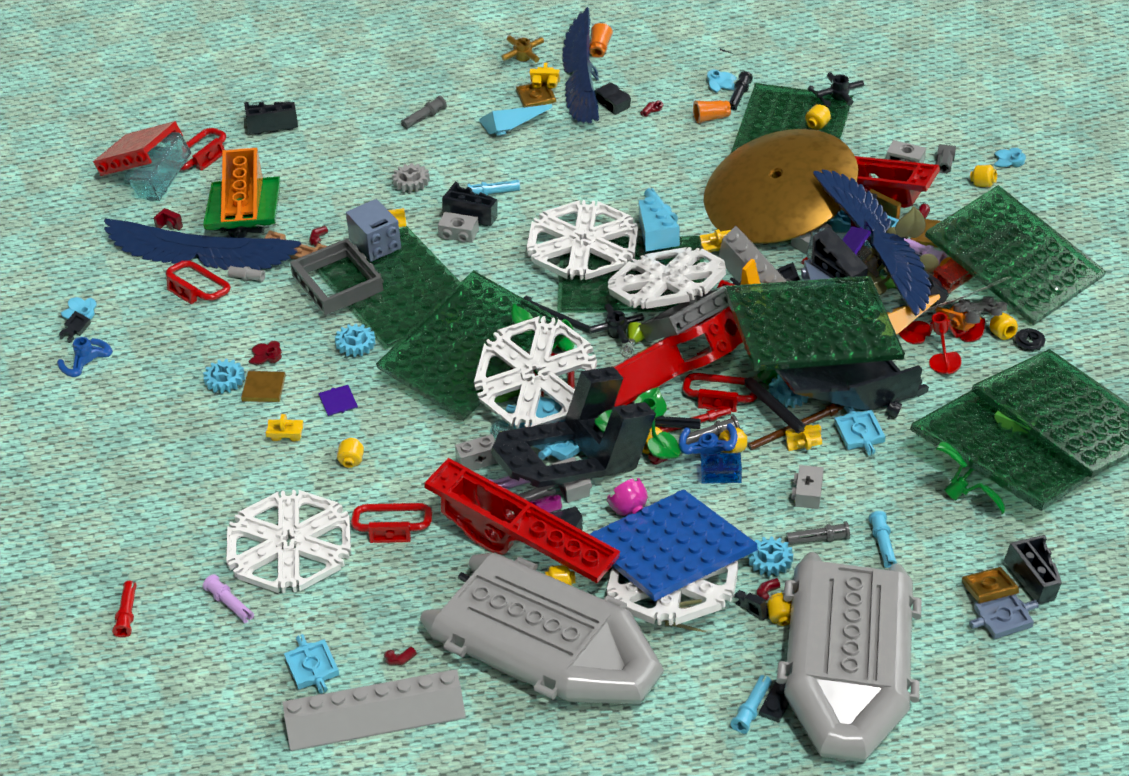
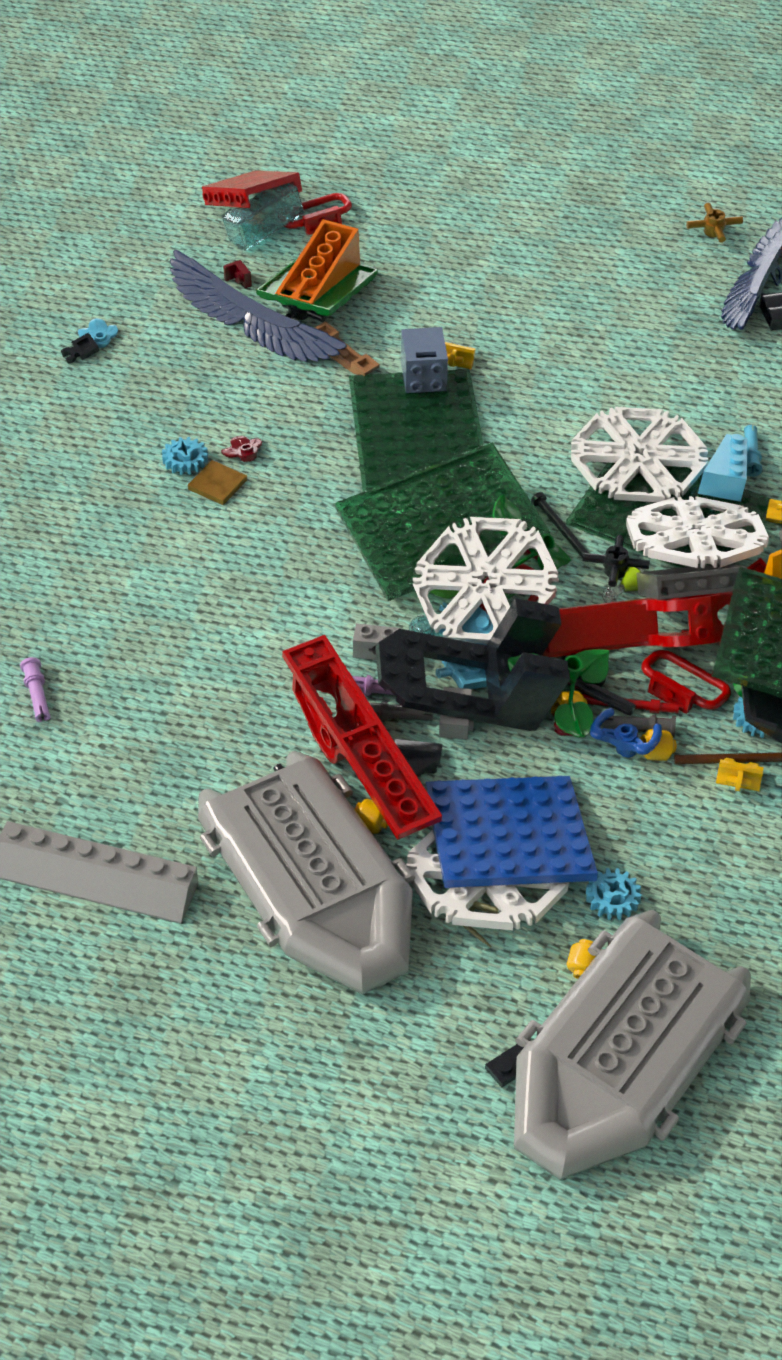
camera: 25 degrees right, 5 degrees up
blue piece [57,337,113,377] -> none
red bar [166,260,231,305] -> none
white plate [227,490,351,593] -> none
light grey pin [228,266,265,282] -> none
black wedge [244,102,298,135] -> none
yellow hips [265,414,304,441] -> none
medium azure plate [284,634,339,693] -> none
dark grey window [290,238,384,316] -> none
dark red arm [309,226,328,247] -> none
dark purple piece [318,385,358,416] -> none
medium azure gear [335,324,376,357] -> none
yellow head [337,438,364,468] -> none
red bar [351,503,432,543] -> none
dark red arm [384,646,417,665] -> none
light grey gear [392,163,430,193] -> none
dark grey pin [401,95,447,129] -> none
light grey brick [438,212,479,243] -> none
black wedge [442,182,498,226] -> none
medium azure pin [467,180,520,195] -> none
medium azure wedge [479,104,553,136] -> none
pearl gold tile [516,82,556,107] -> none
yellow hips [530,63,560,88] -> none
magenta beam [530,495,563,513] -> none
dark pink cylinder [606,478,648,516] -> none
clear blue brick [701,453,742,484] -> none
medium azure pin [730,675,772,734] -> none
black plate [734,590,769,621] -> none
black axle [744,376,805,434] -> none
dark red arm [756,578,780,600] -> none
dark grey pin [786,521,850,546] -> none
light grey brick [791,465,824,509] -> none
medium azure pin [868,511,897,568] -> none

